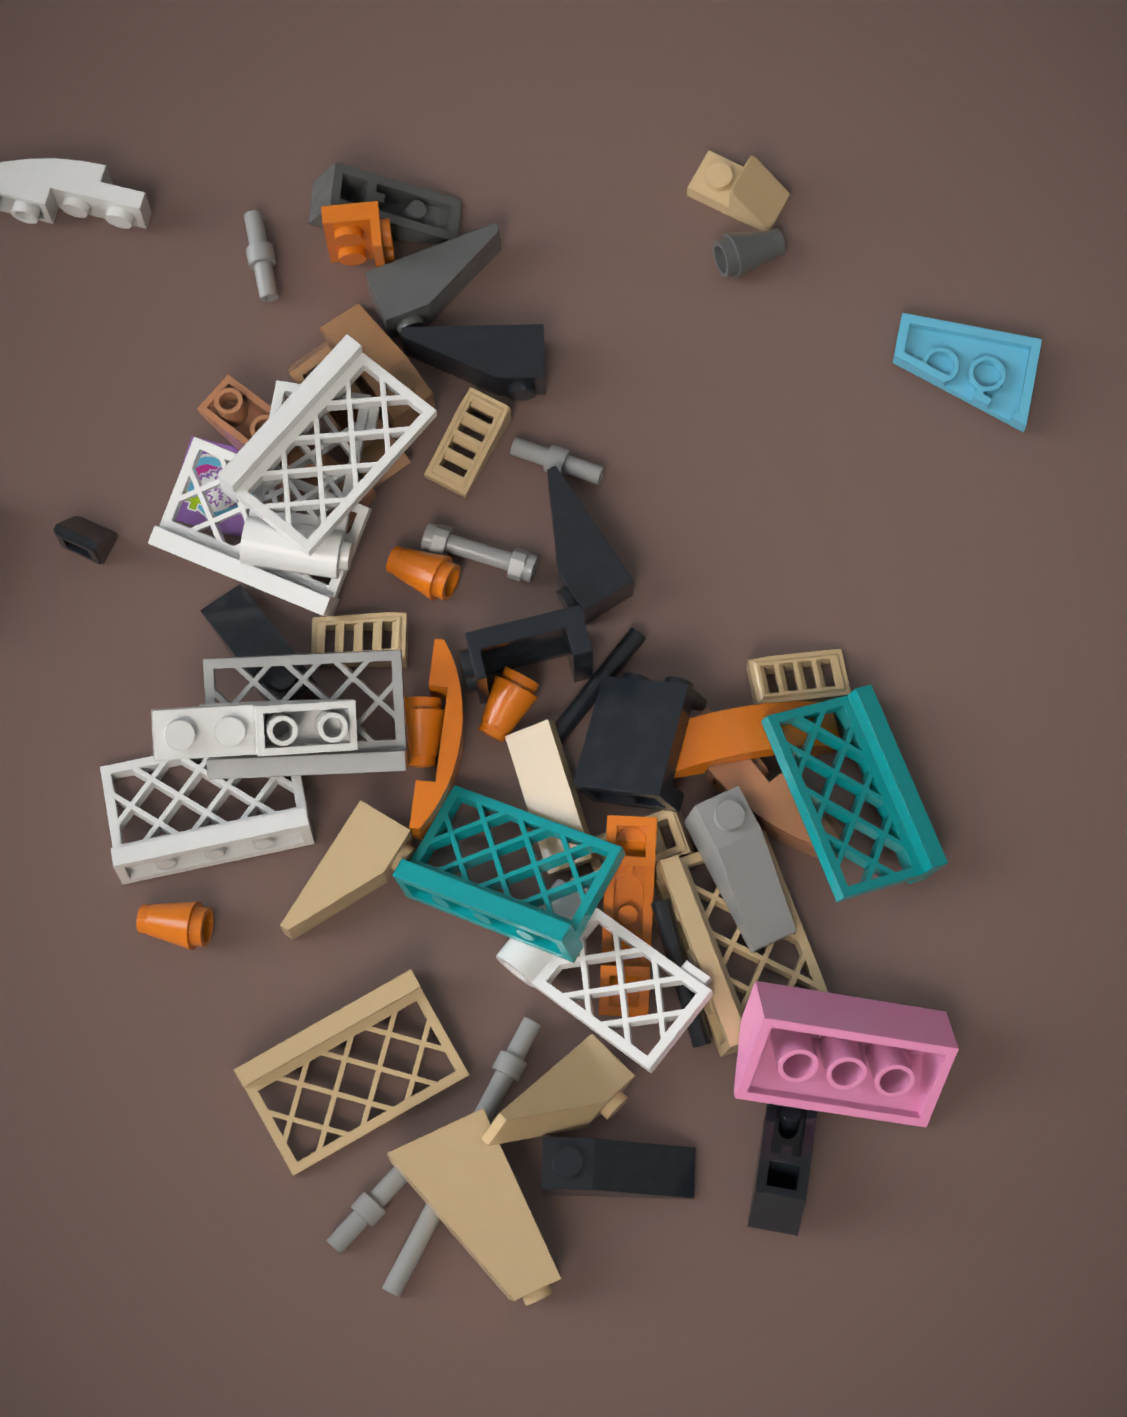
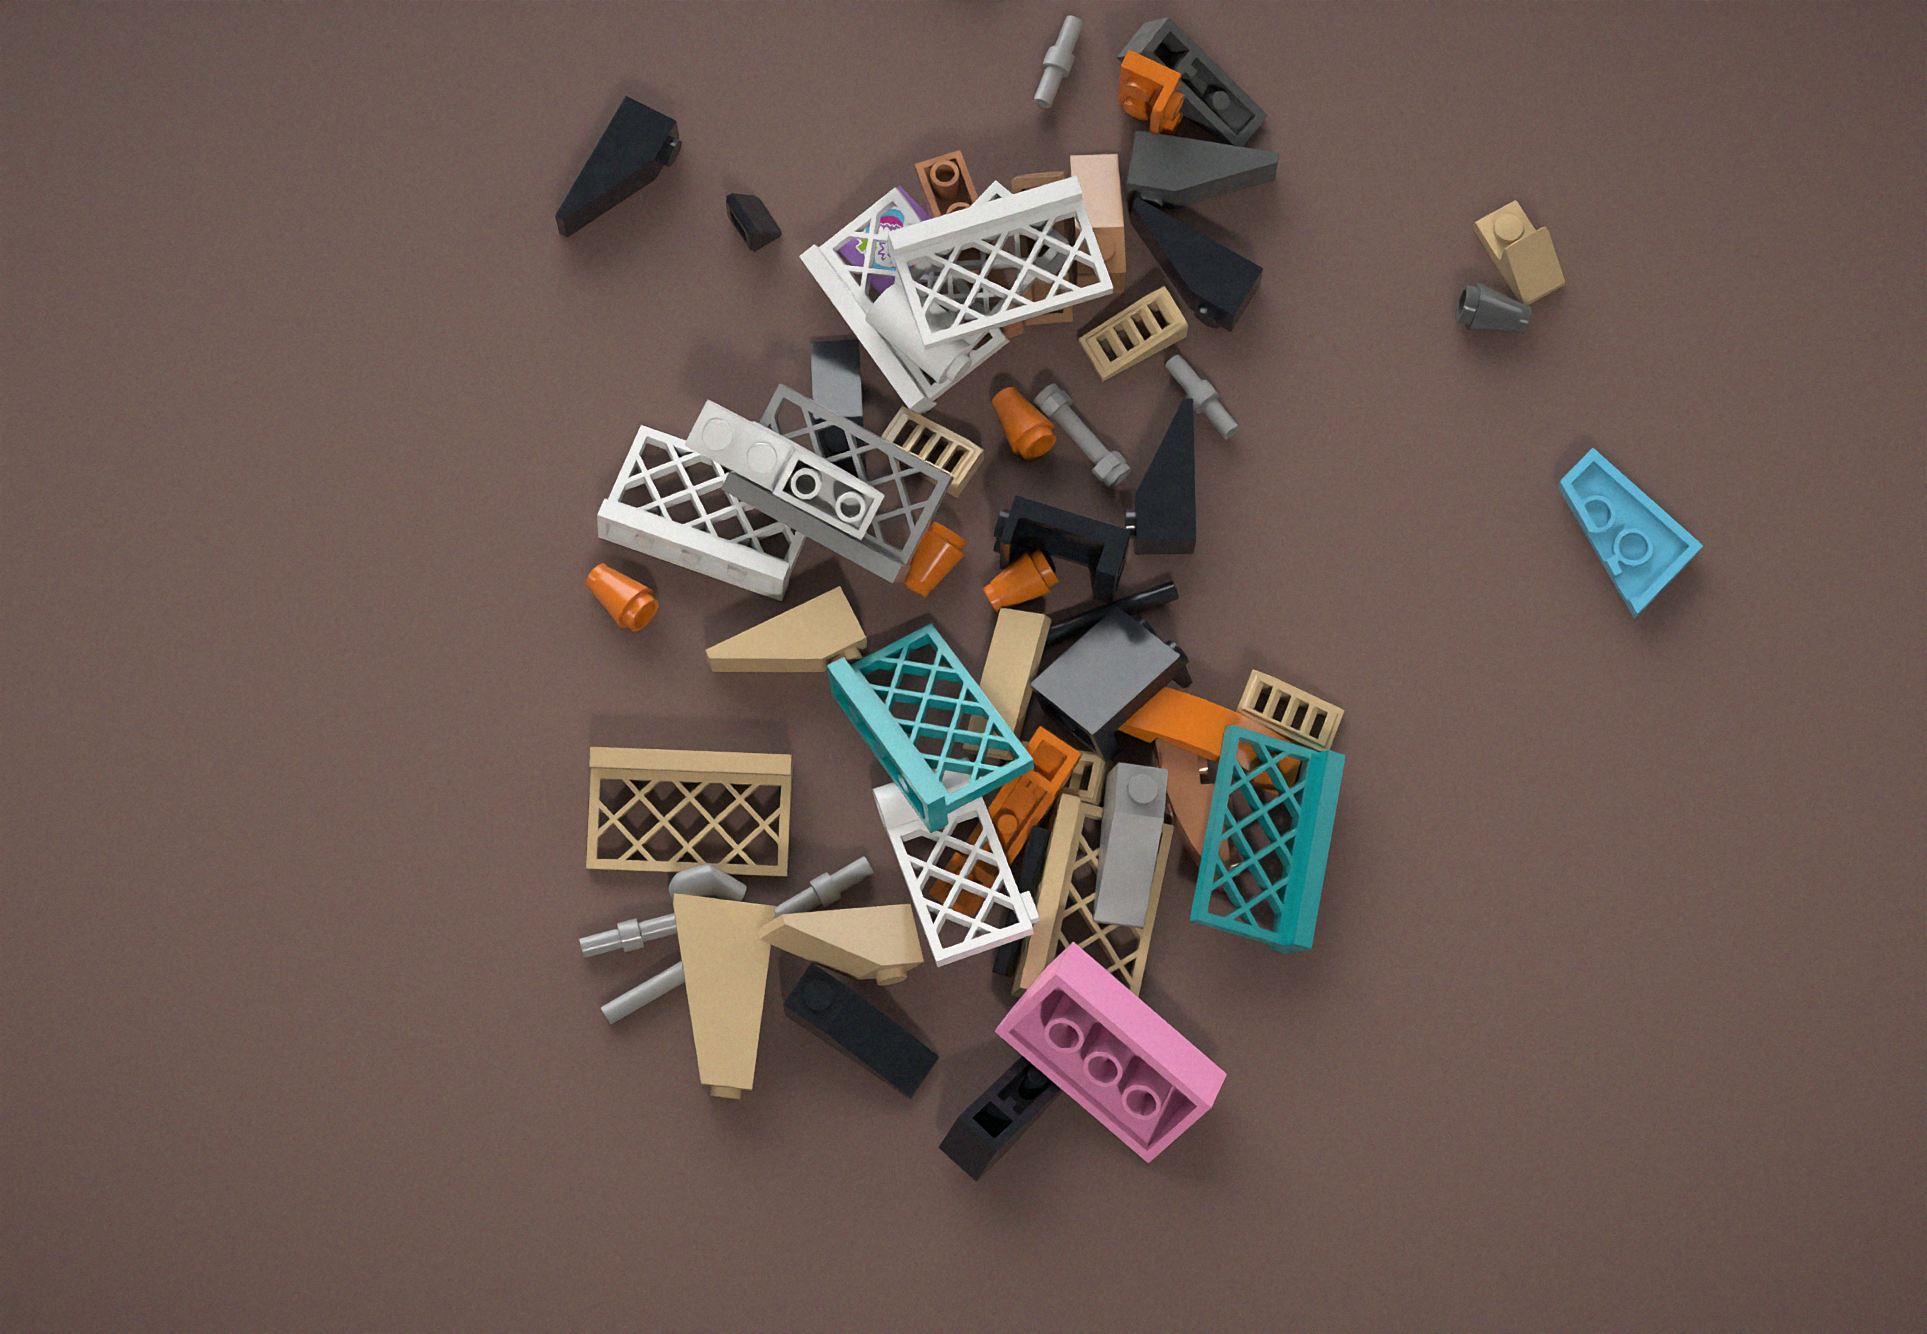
camera: 30 degrees right, 0 degrees up
orange slope [409,639,465,840] -> none
none -> light grey arm [668,864,747,902]

